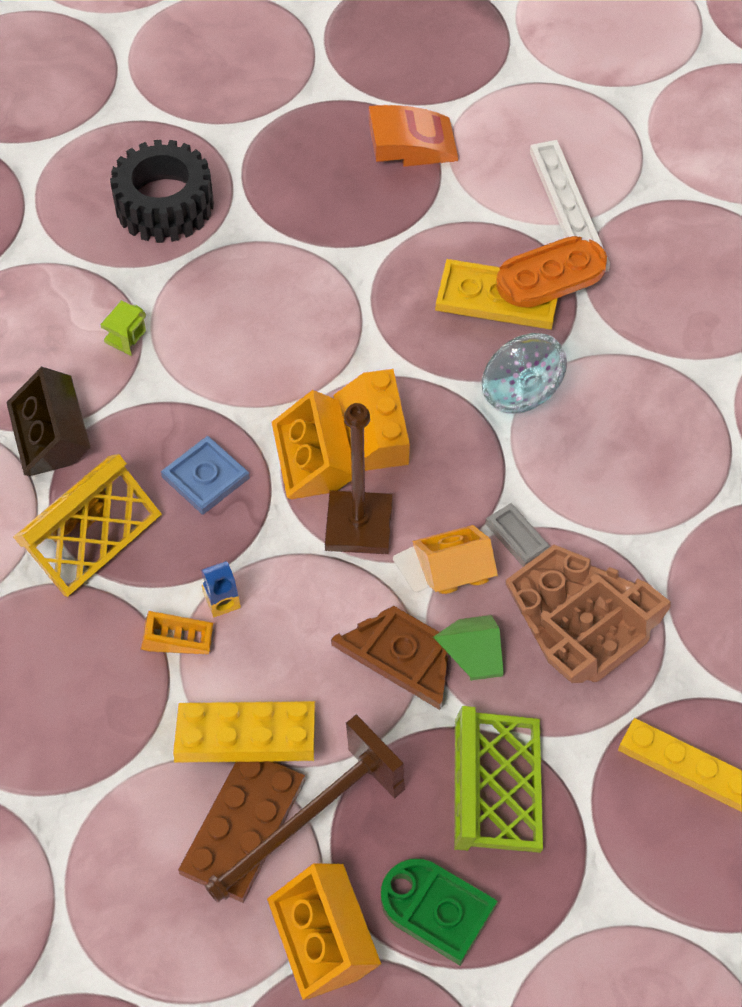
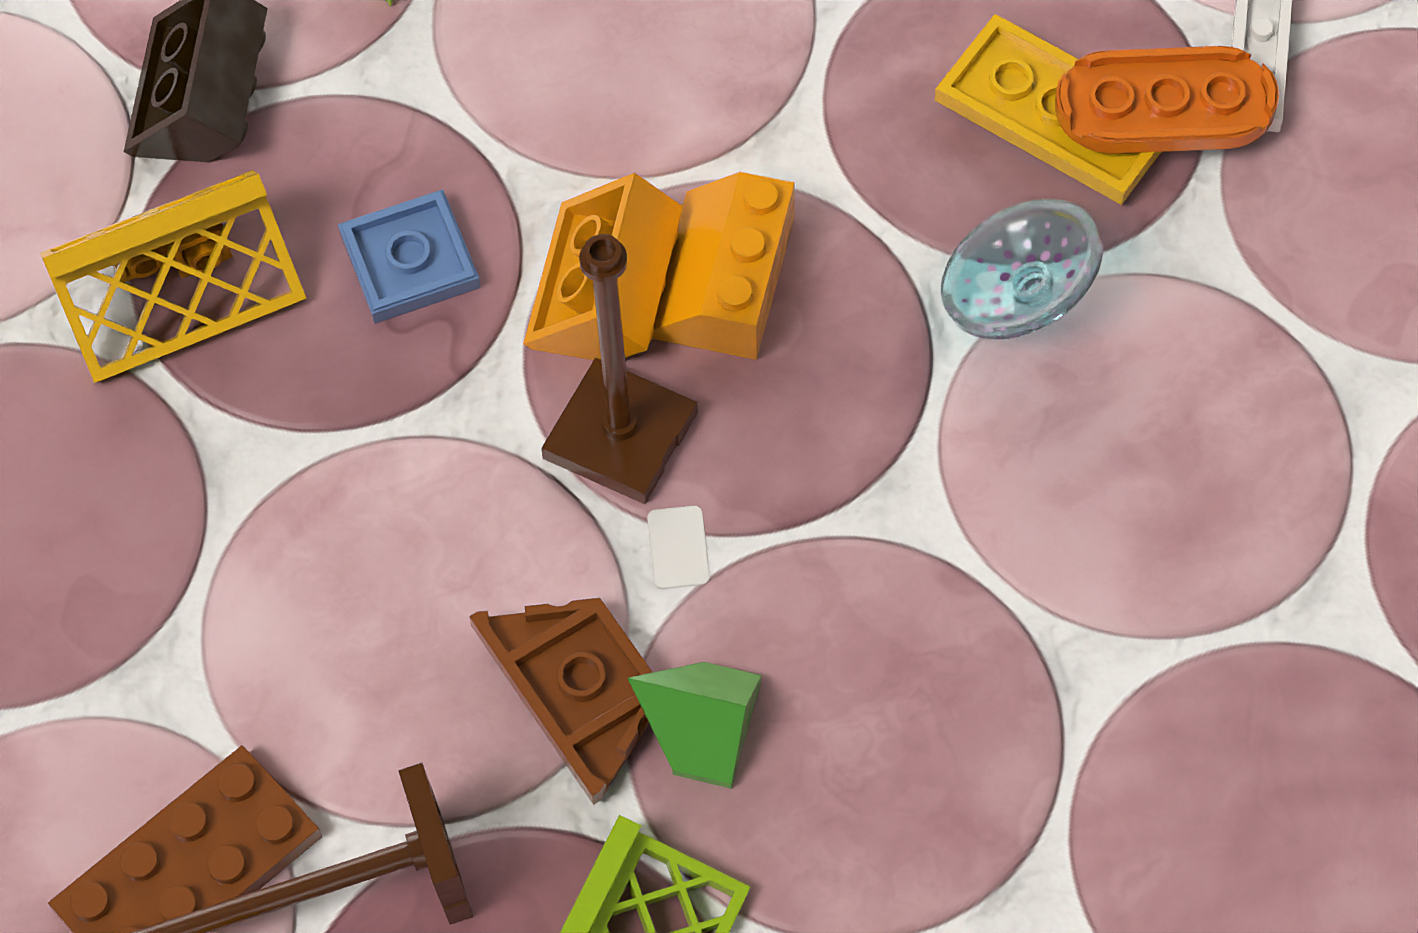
camera: 25 degrees right, 5 degrees up
light orange slope [140,611,213,654] -> none
yellow plate [173,701,315,763] -> none
blue leg [201,561,241,618] -> none
light orange slope [412,525,498,594] -> none
light grey tile [485,503,550,567] -> none
nougat wedge [505,544,671,683] -> none

